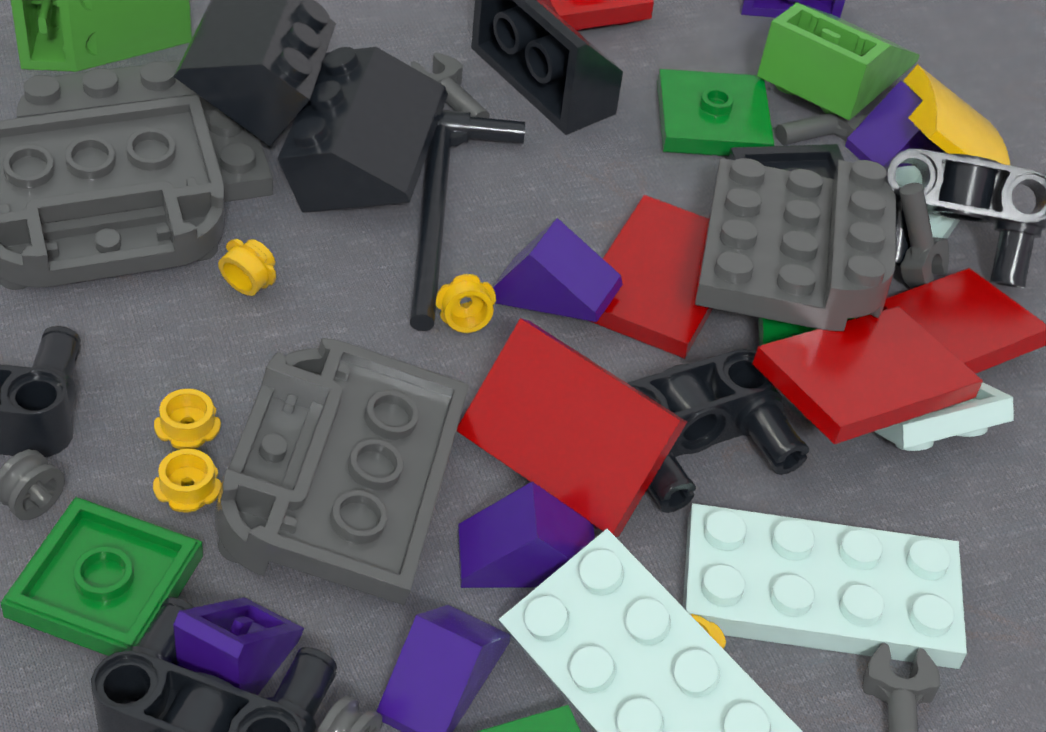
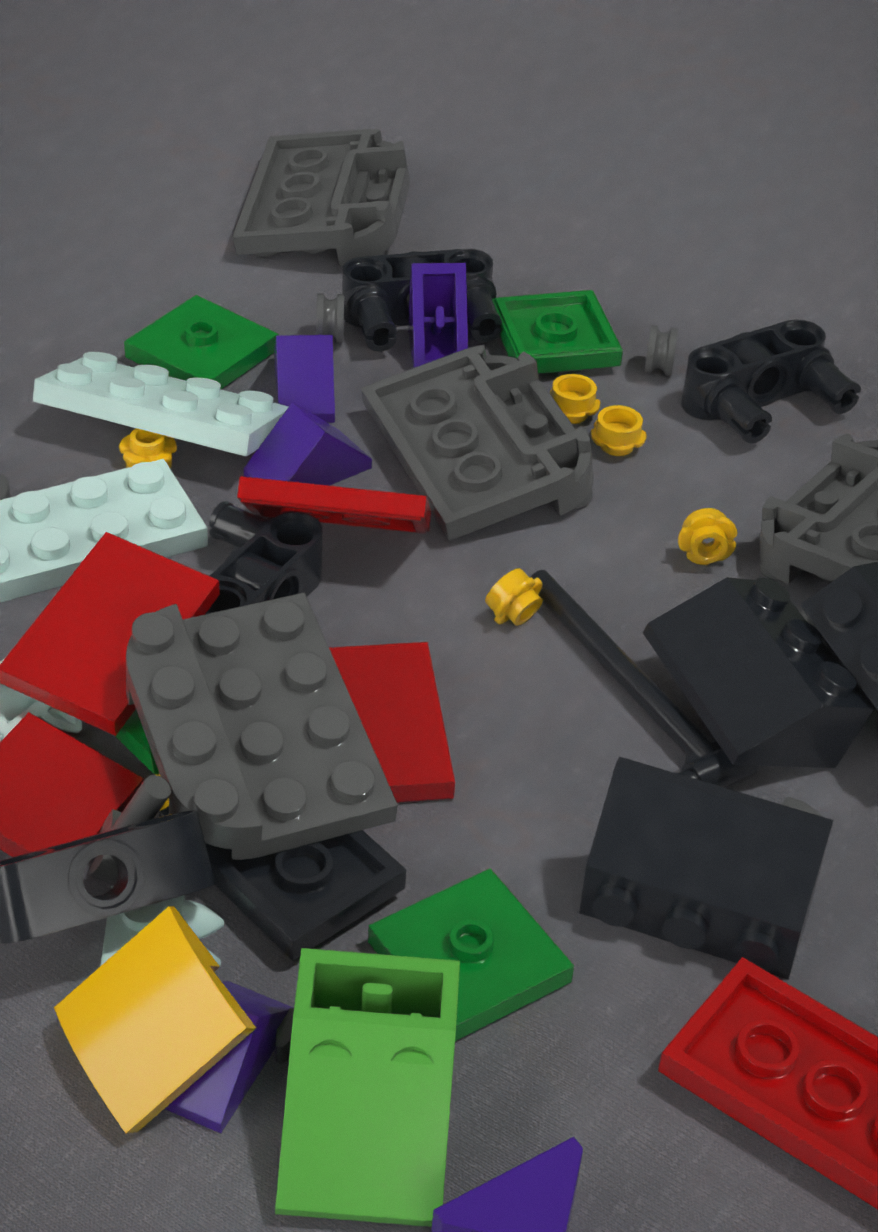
camera: 150 degrees right, 5 degrees down
dark purple slope [492,218,623,322] -> none

